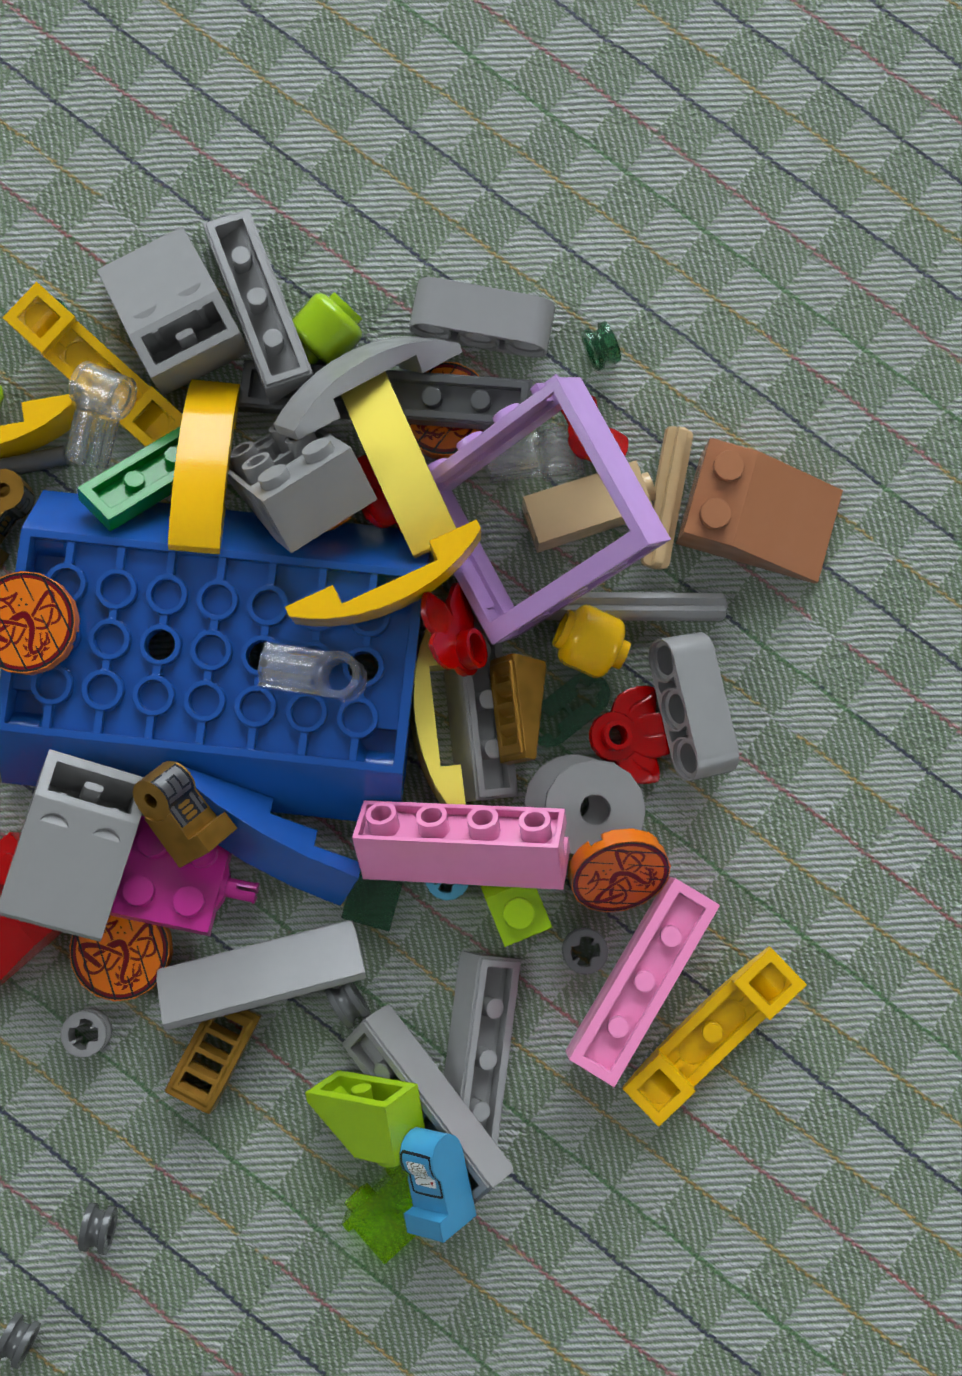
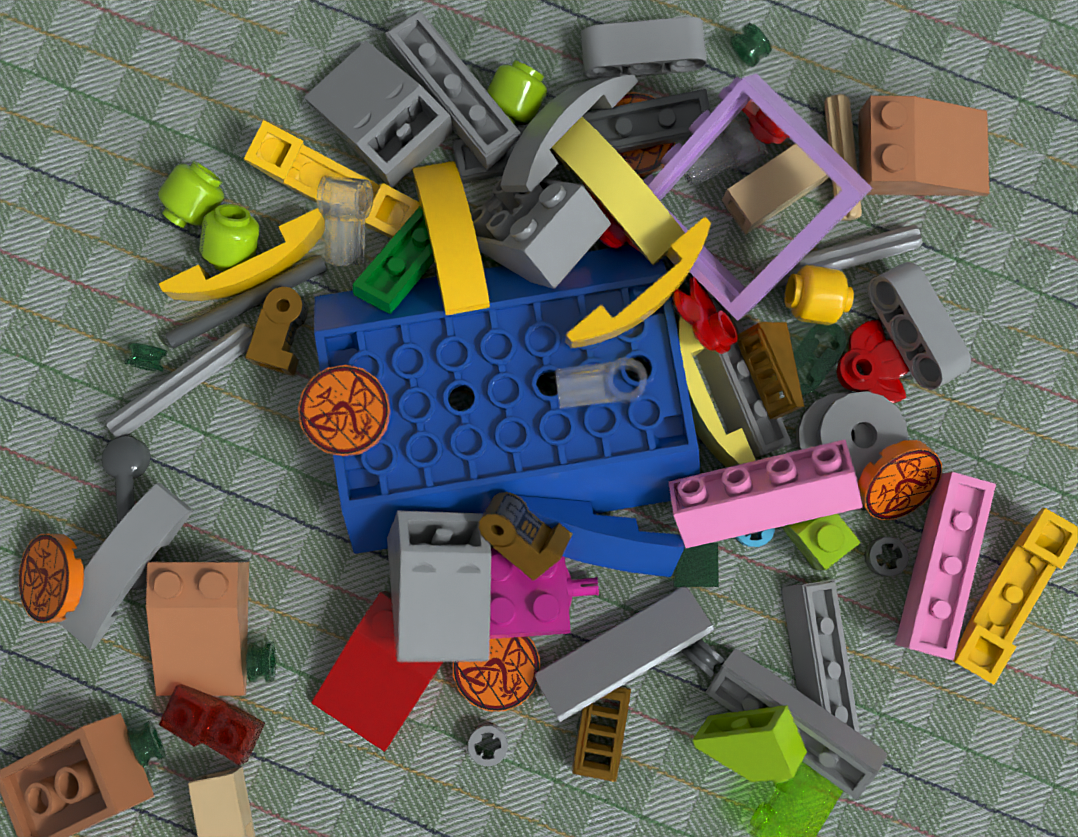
camera: 15 degrees left, 0 degrees up
dark azure leg [400,1127,477,1243] -> none

